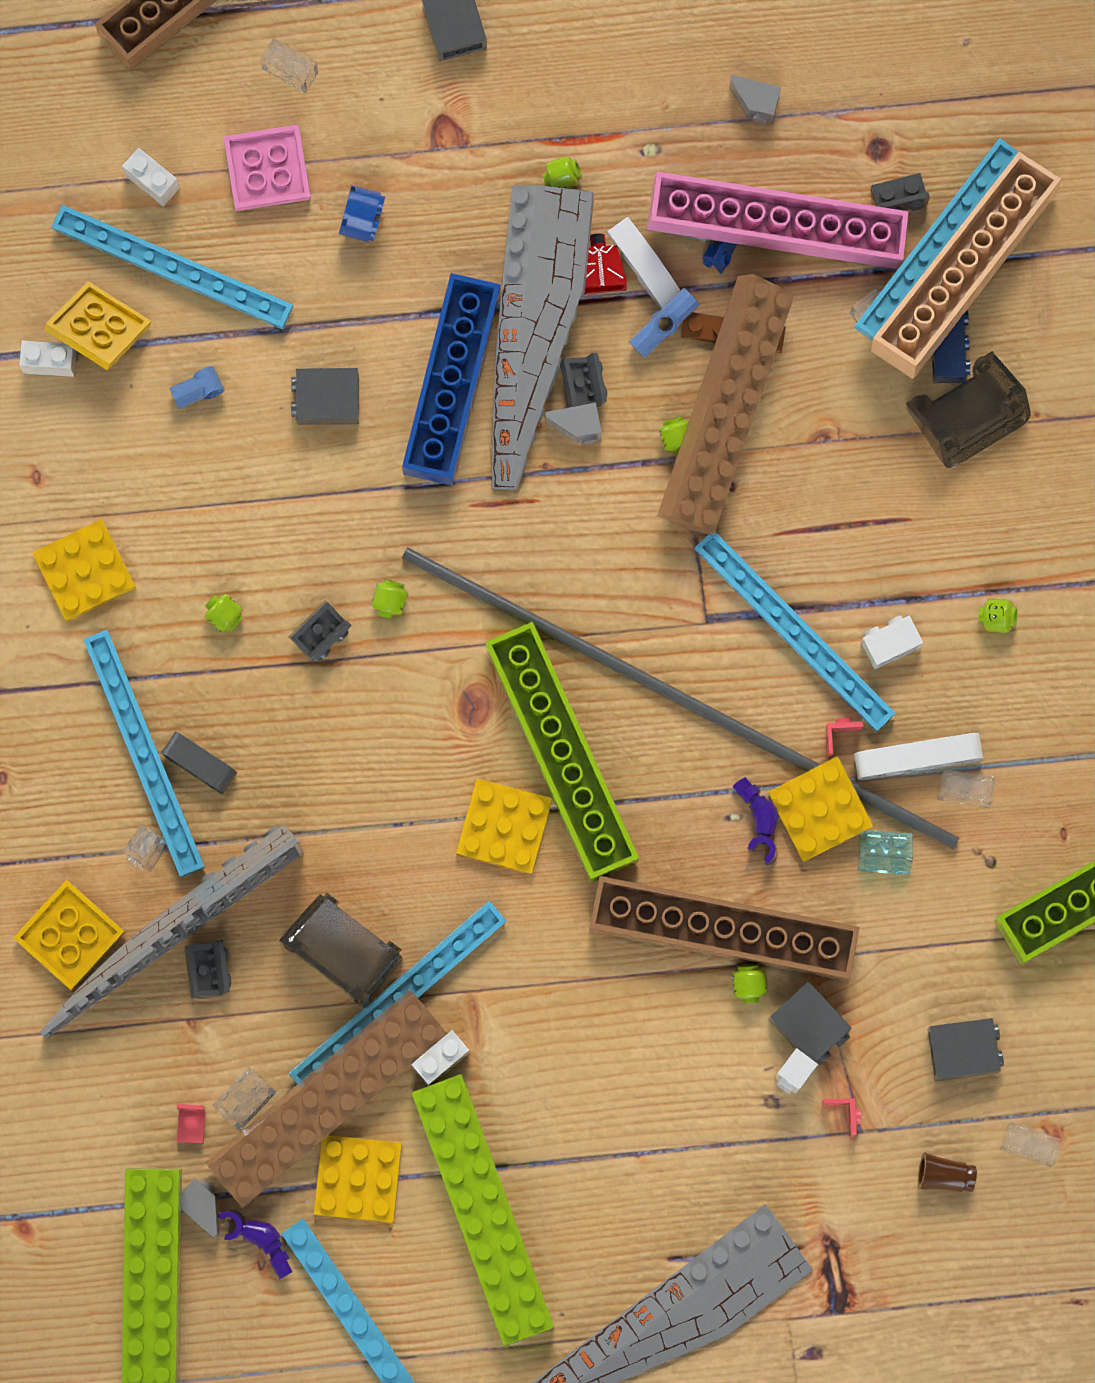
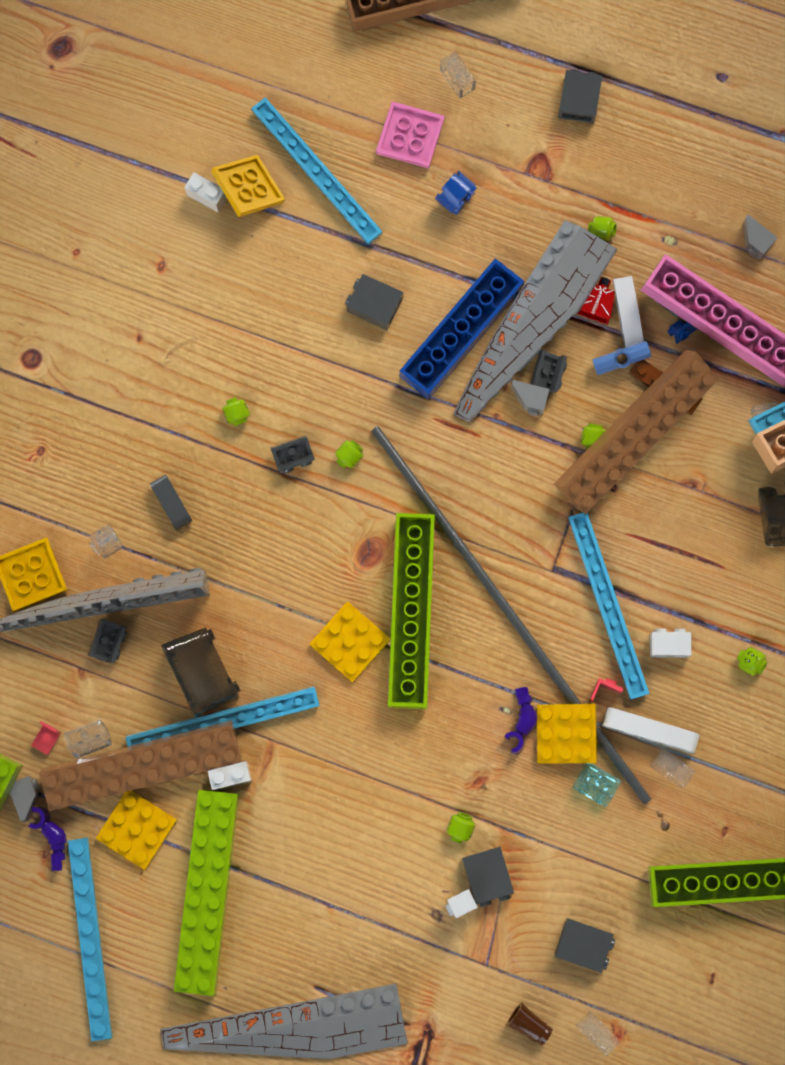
camera: 30 degrees right, 0 degrees up
yellow plate [32,519,136,622] -> none
medium azure plate [83,630,205,878] -> none
white brick [122,147,180,207] -> none
medium blue piece [169,366,225,409] -> none
medium nougat brick [589,876,860,982] -> none
coral bracket [821,1098,861,1137] -> none

